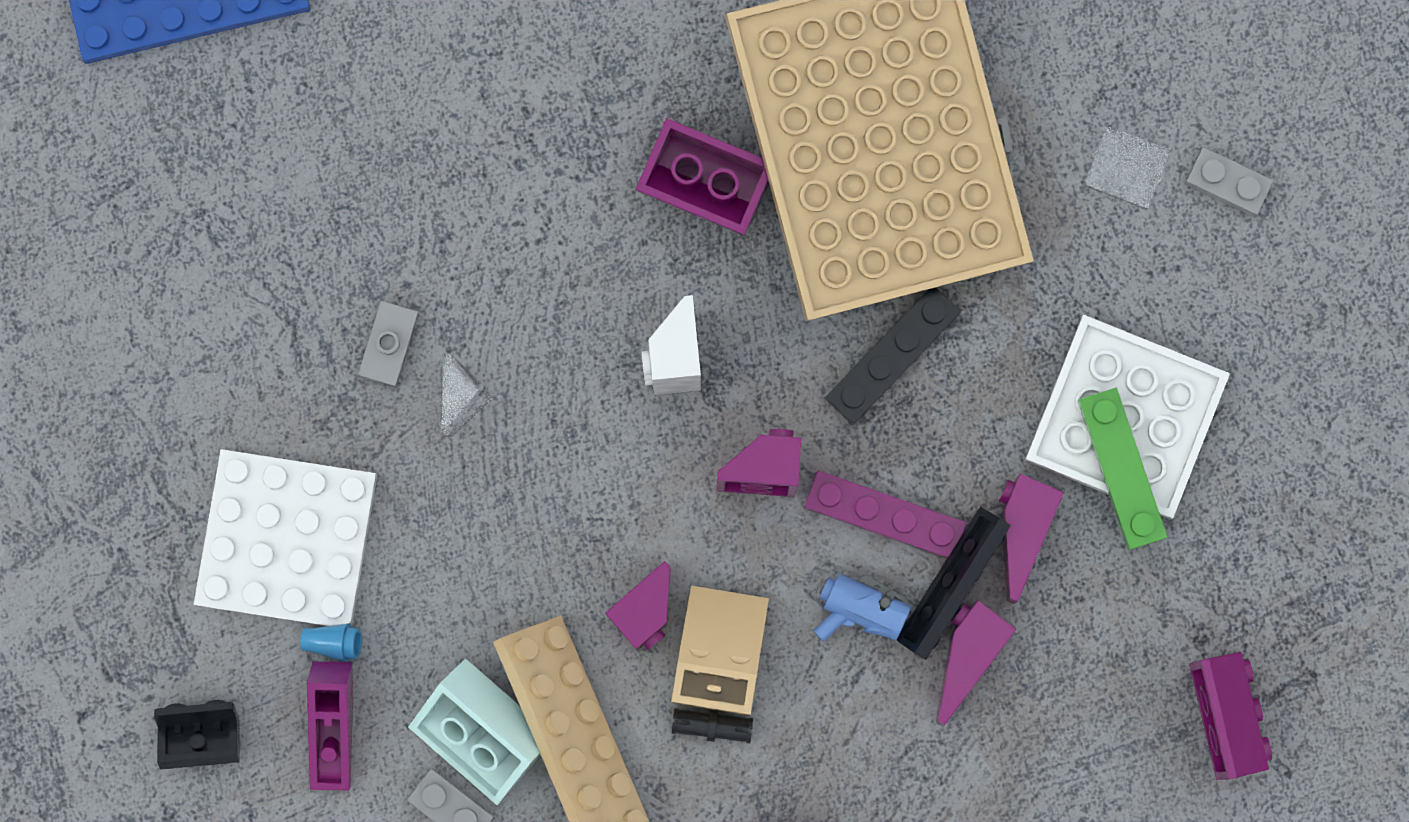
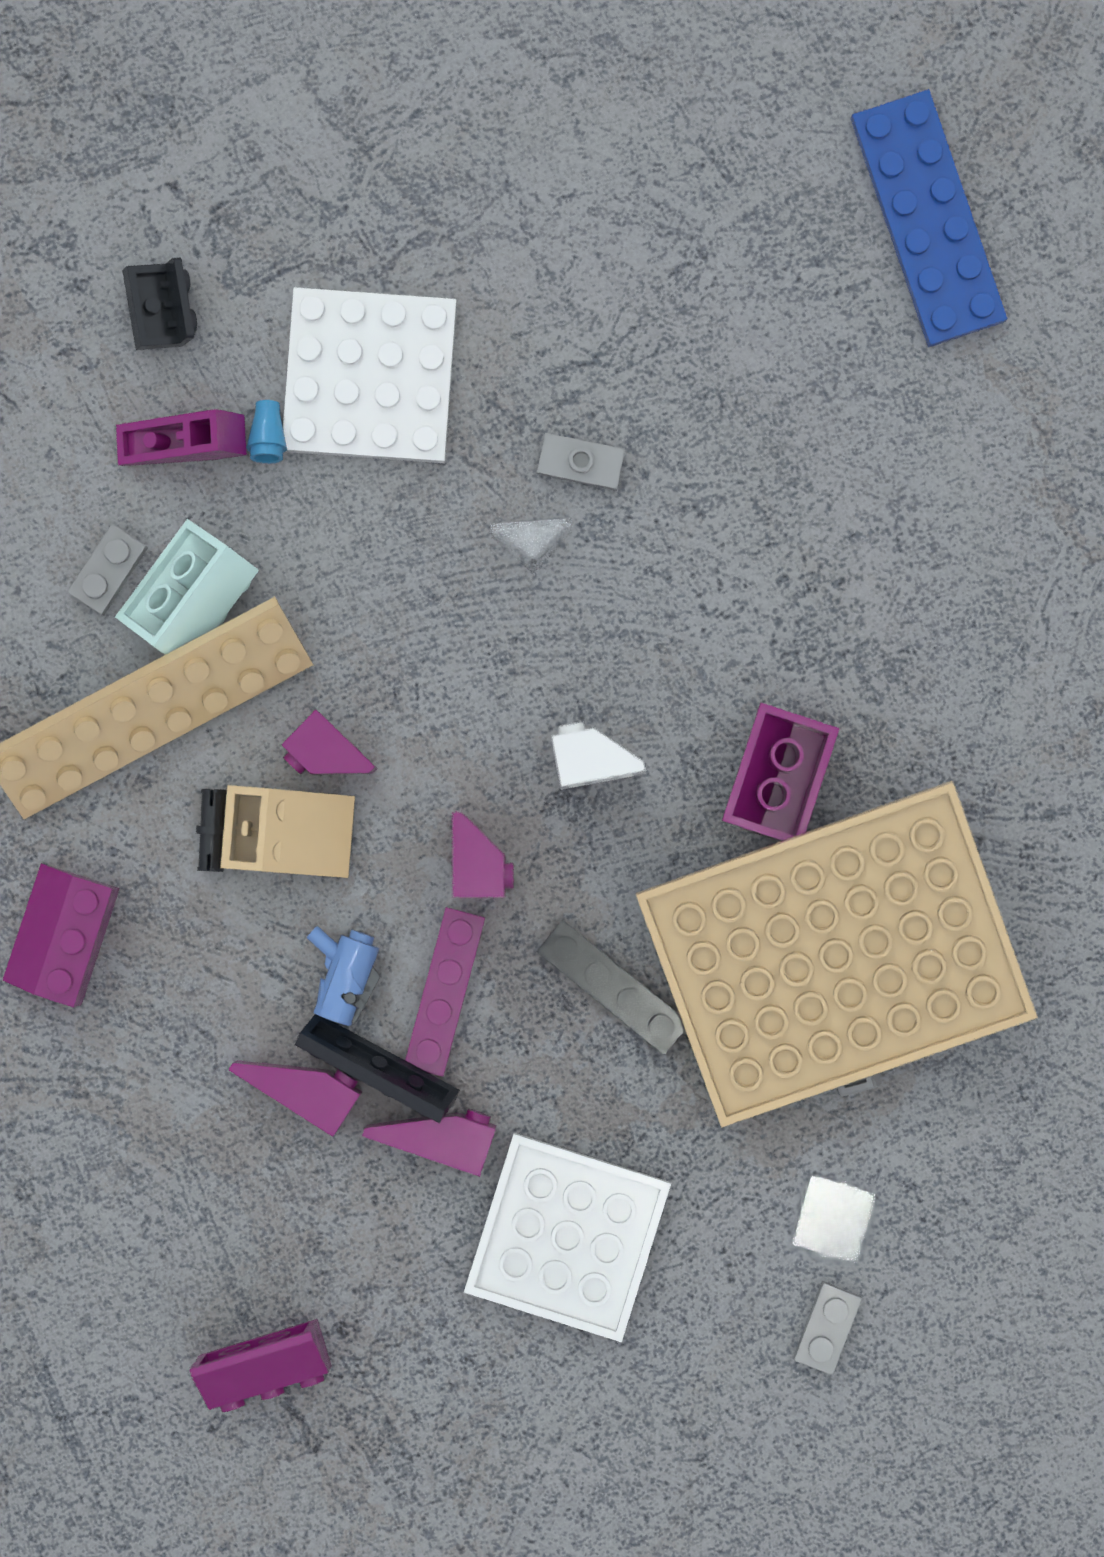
camera: 80 degrees right, 5 degrees up
bright green plate [1078,387,1168,551] -> none

